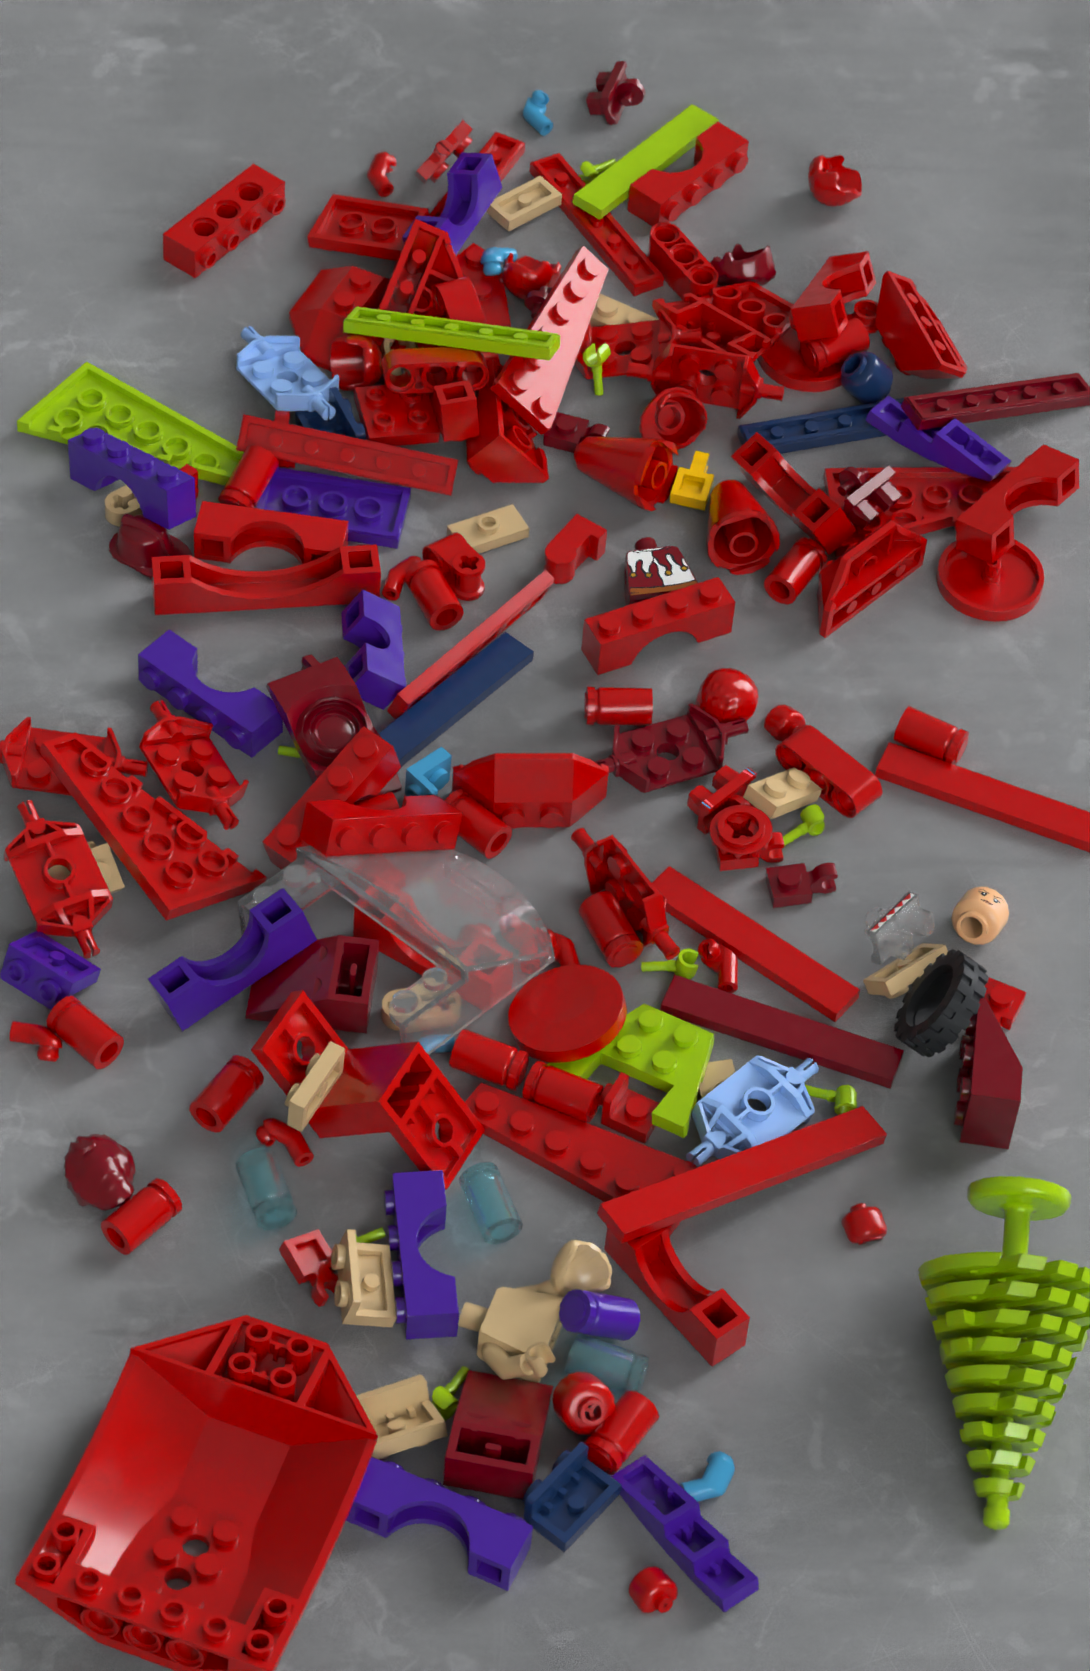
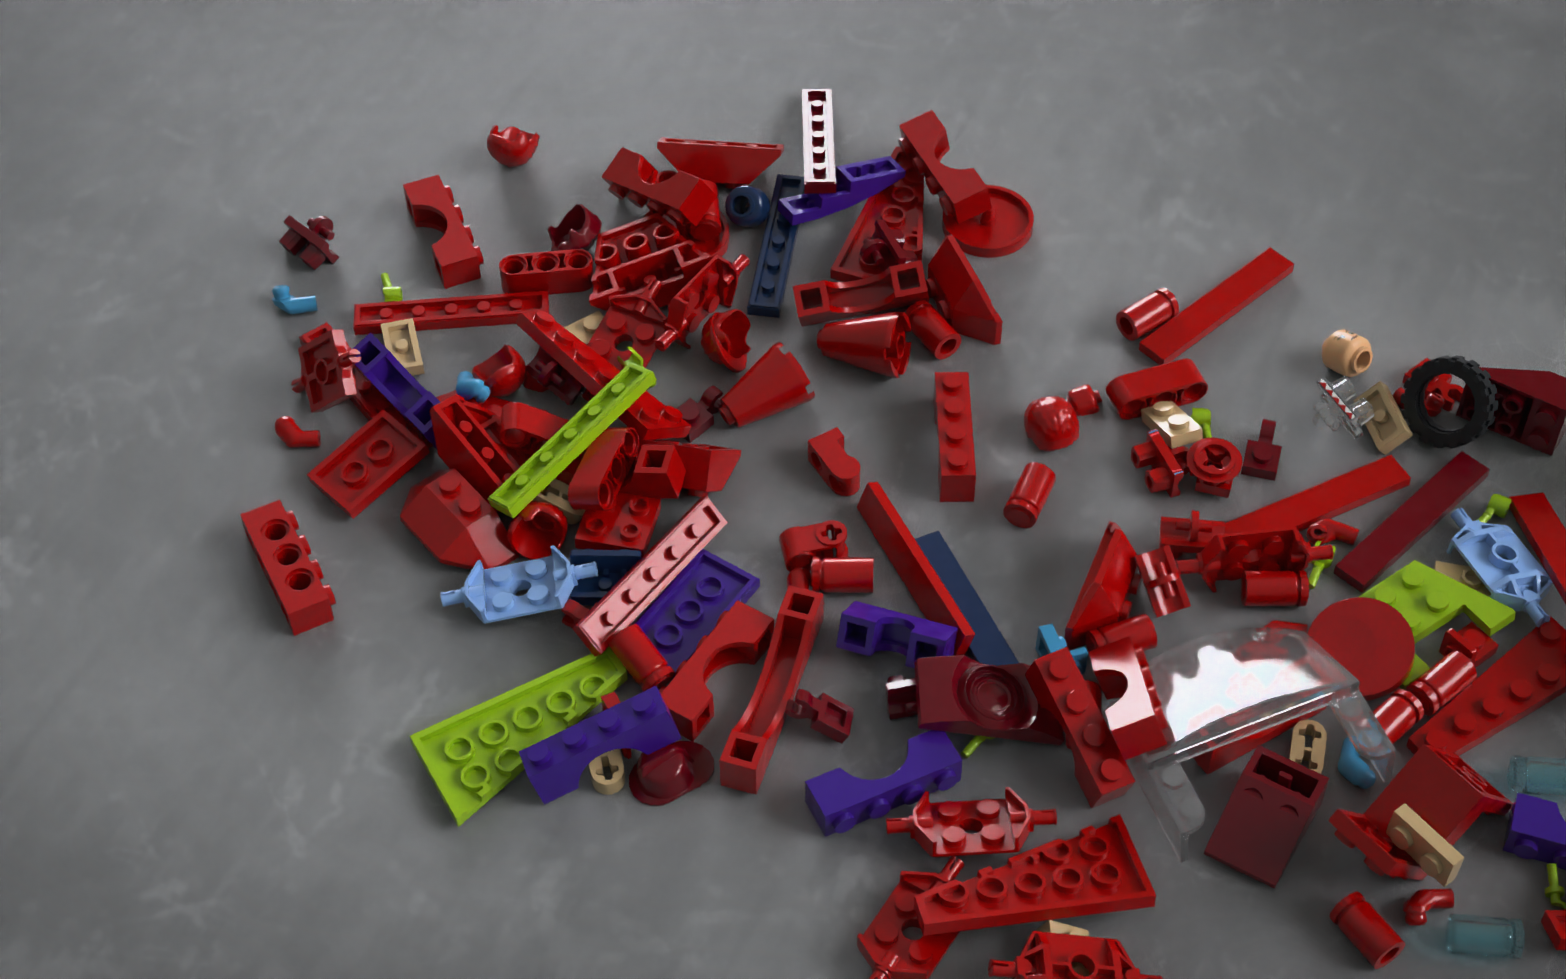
camera: 60 degrees left, 0 degrees up
dark purple arch [148,888,317,1032] -> none
tan plate [447,504,529,554] -> none
lime tile [573,104,719,219] -> none
dark red plate [594,703,749,793] -> none
torso [624,537,698,606] -> none
yellow plate [670,451,714,511] -> none
none -> dark red plate [785,689,854,744]
none -> red hips [1134,545,1191,618]
none -> red hips [1159,510,1225,559]

